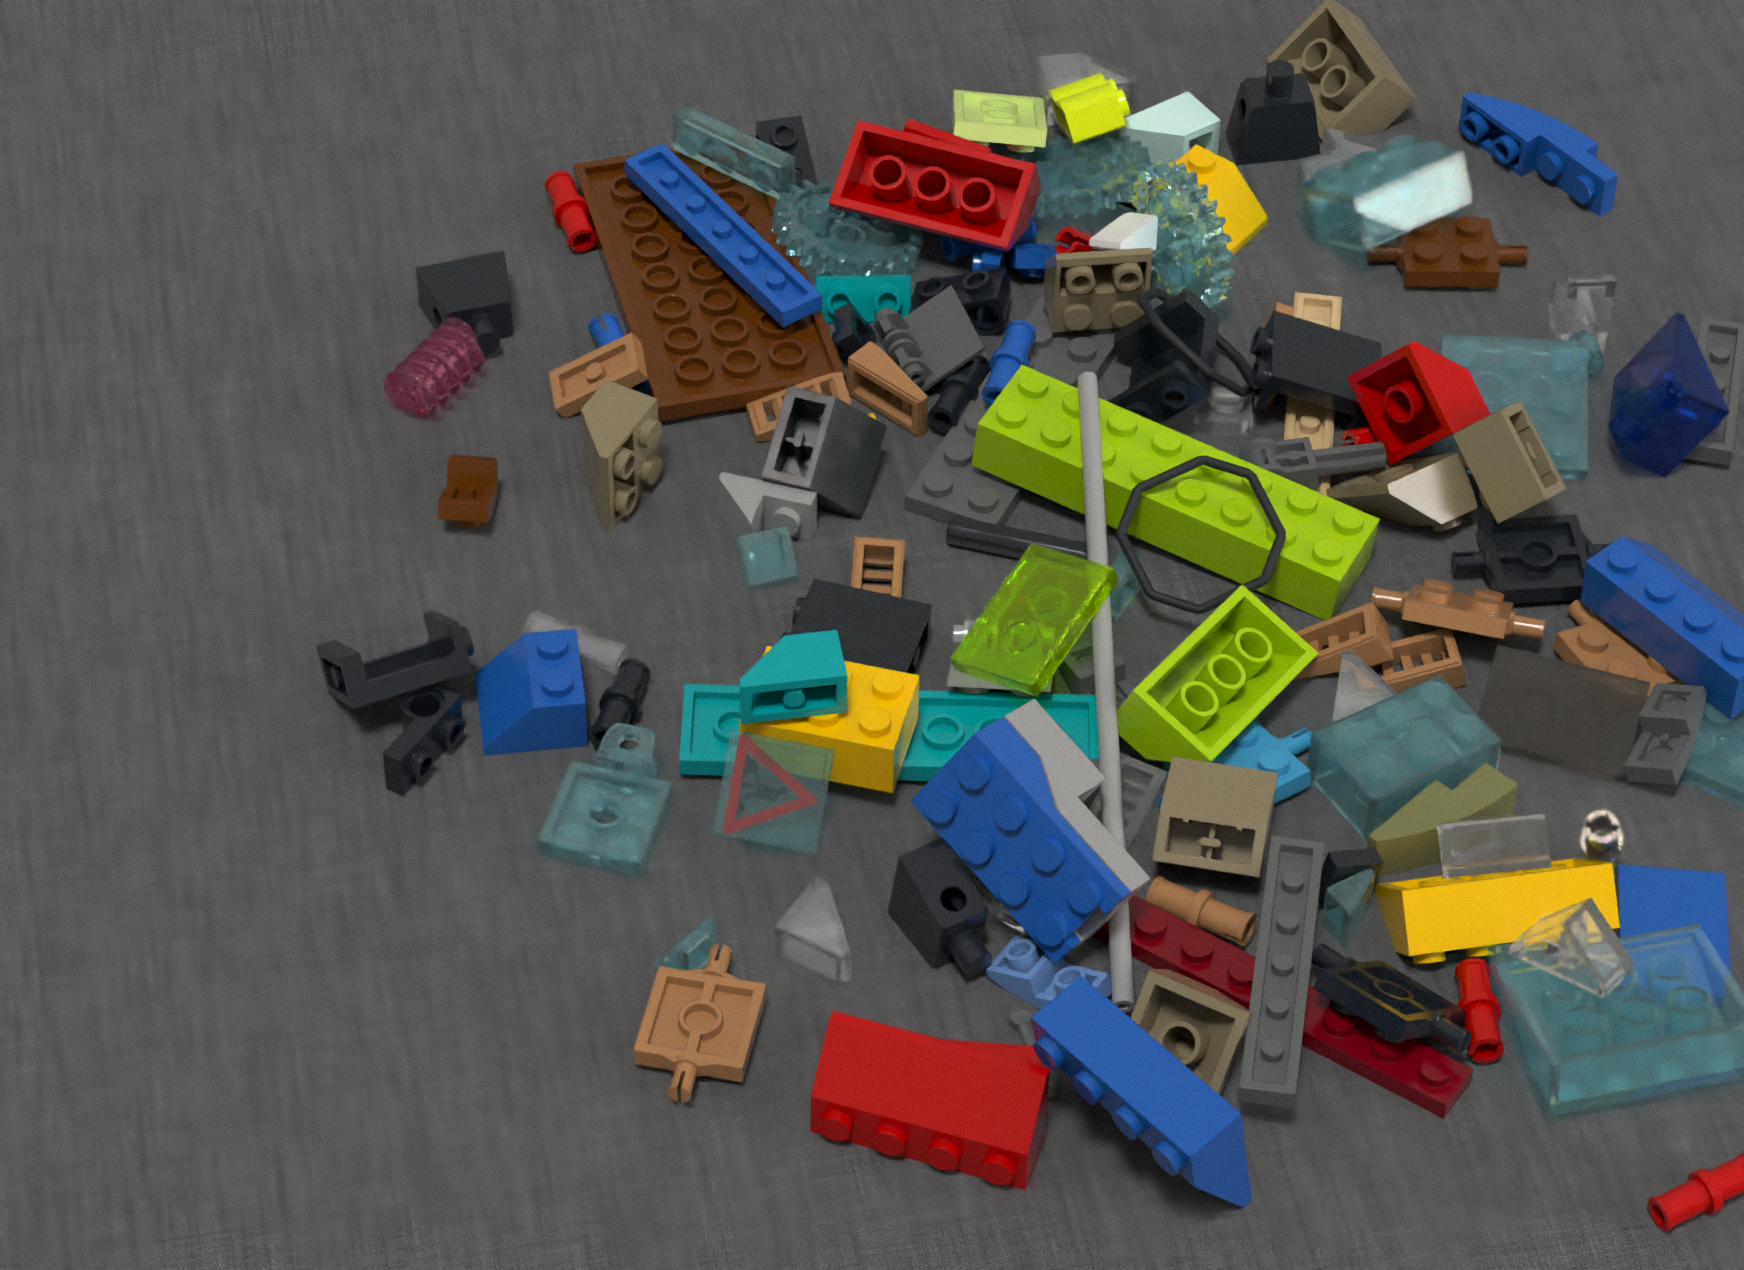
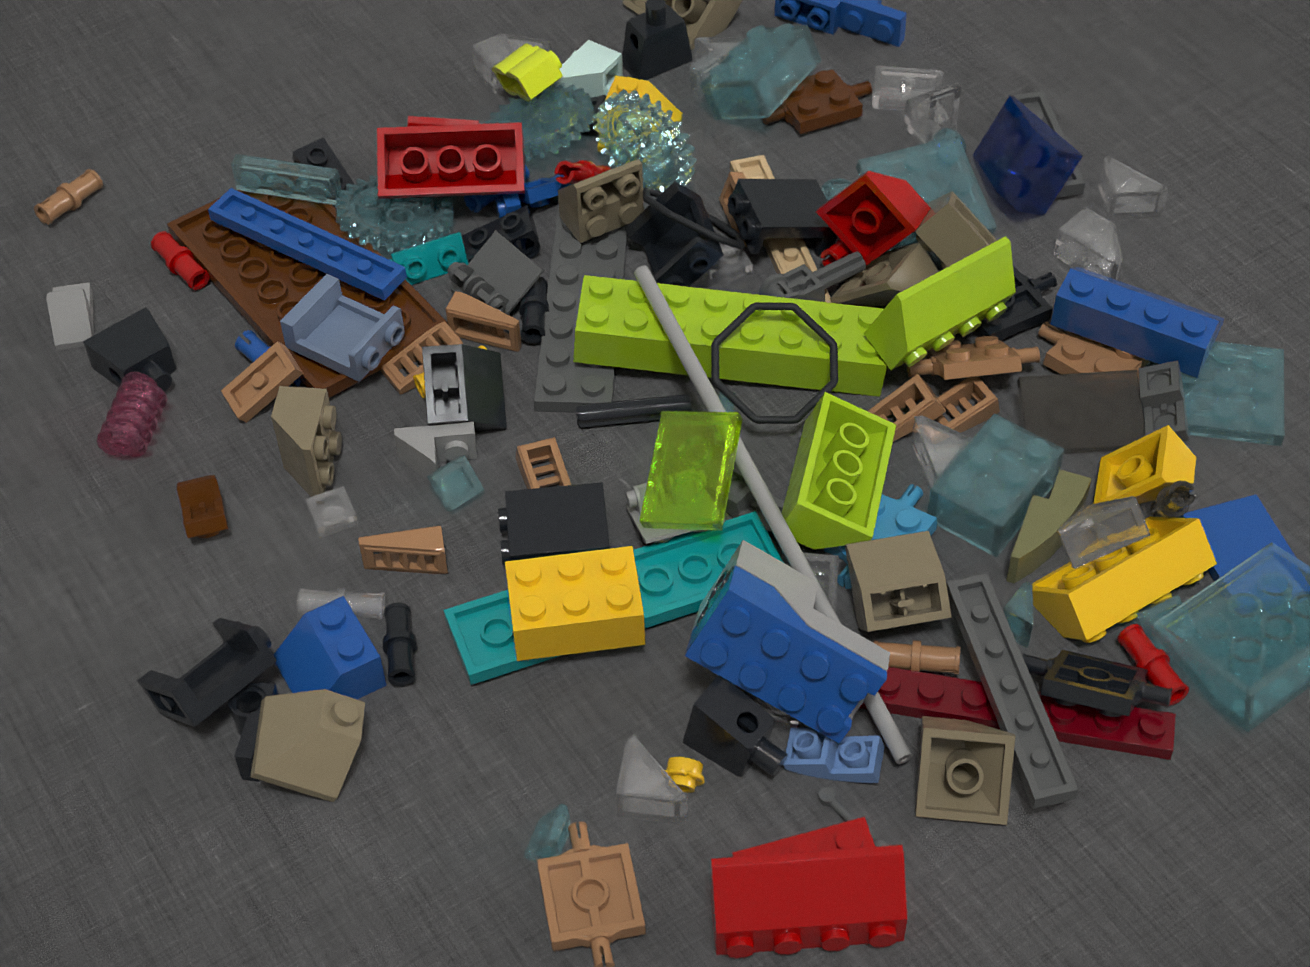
camera: 20 degrees left, 5 degrees up
clear light blue plate [538,723,673,876] -> none
clear light blue piece [713,730,835,854] -> none
teal slope [739,630,847,724] -> none
black plate [832,302,876,358] -> none
yellowish green plate [952,90,1047,152] -> none
blue pin [981,319,1037,406] -> none
blue slope [1031,976,1252,1208] -> none
white slope [1089,212,1158,252] -> none
black plate [1318,848,1384,905] -> none
clear slope [1509,897,1634,998] -> none
none -> medium nougat pin [34,169,103,225]
none -> light grey slope [46,282,94,351]
none -> dark tan slope [251,689,365,802]
none -> sand blue panel [280,274,405,382]
none -> clear plate [305,486,359,538]
none -> medium nougat slope [358,526,448,574]
none -> yellow plate [661,757,705,793]
none -> lime slope [864,236,1016,371]
none -> clear slope [872,66,944,113]
none -> clear slope [1054,207,1123,281]
none -> yellow slope [1093,425,1196,514]

